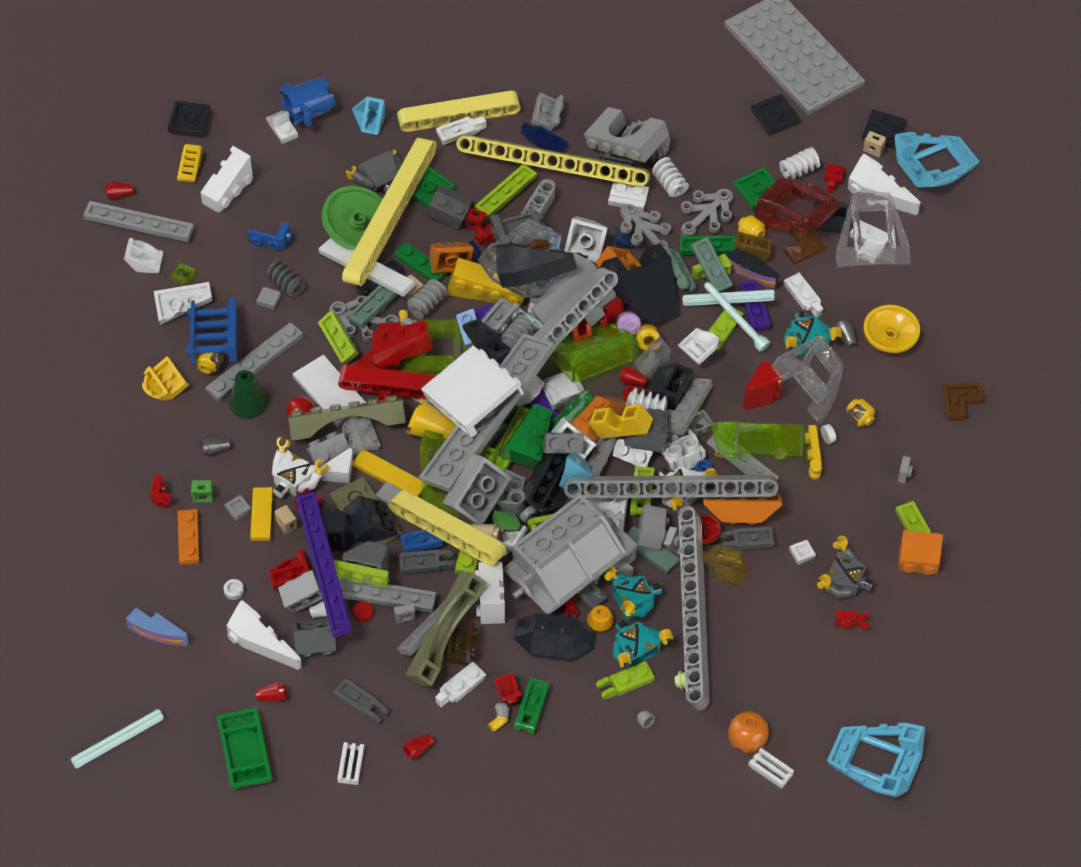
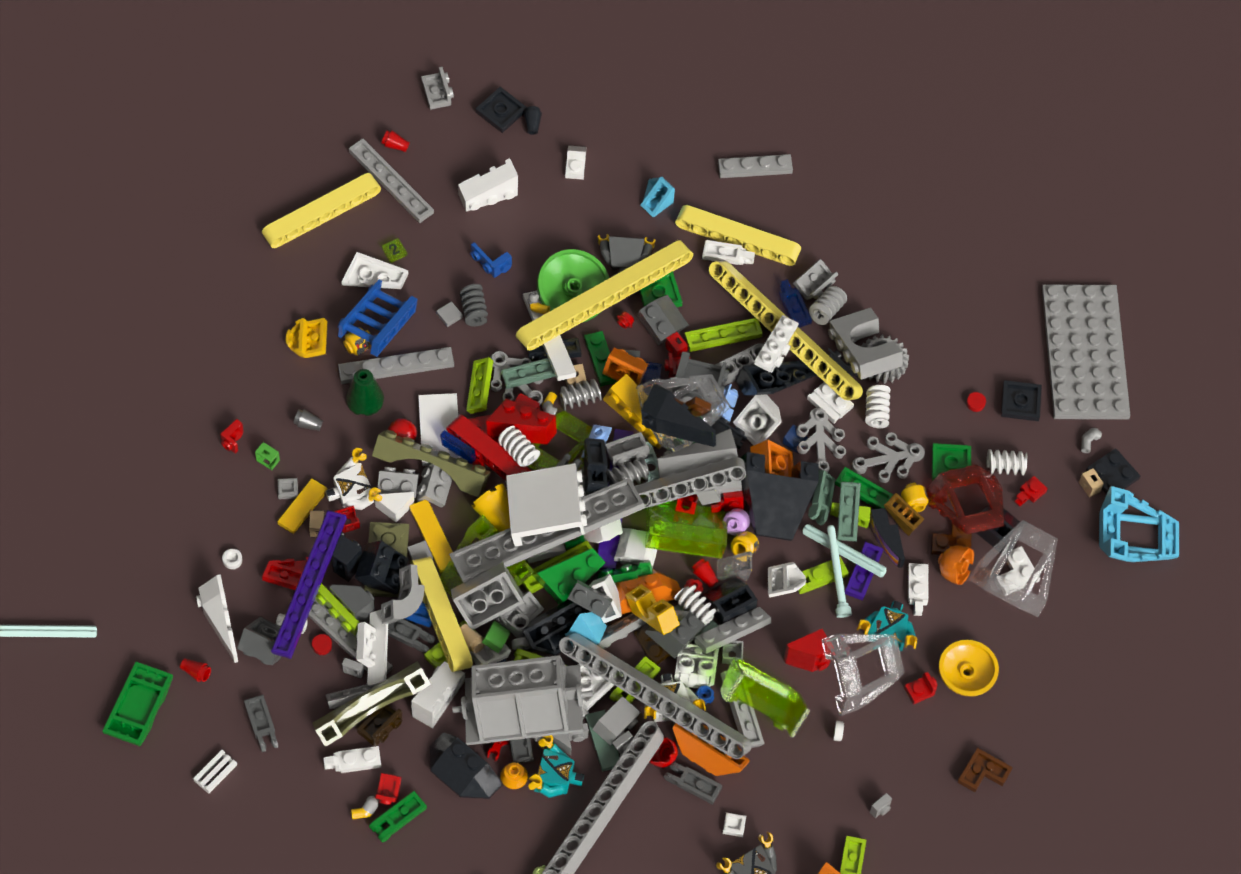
camera: 30 degrees right, 5 degrees up
white slope [124,238,163,273] -> none
medium blue slope [126,608,189,646] -> none
yellow slope [177,144,203,183] -> none
orange plate [178,509,200,565] -> none
light grey brick [278,570,322,614] -> none
blue container [279,77,335,126] -> none
red cone [402,733,434,759] -> none
lime hinge [596,661,655,699] -> none
teal torso [613,620,674,669] -> none
clear yellow torso [703,545,748,587] -> none
yellow hinge [804,425,822,480] -> none
flat silver cone [835,319,858,348] -> none
yellow head [846,399,875,427] -> none
white wedge [847,154,921,215] -> none
none -> light yellow beam [262,173,381,248]
none -> white bracket [356,610,388,687]
none -> light grey arch [381,564,424,624]
none -> light grey bracket [421,67,454,110]
none -> clear blue tile [440,430,476,464]
none -> white piece [498,426,540,467]
none -> black cone [524,106,542,135]
none -> yellow arm [527,293,550,314]
none -> red plate [617,312,635,329]
none -> light grey plate [718,154,793,178]
none -> black wedge [736,361,816,395]
none -> white bracket [754,315,799,373]
none -> light grey piece [809,286,847,325]
none -> red bracket [904,672,937,705]
none -> orange cylinder [938,545,974,585]
none -> red tile [966,392,986,412]
none -> light grey arm [1081,428,1102,453]

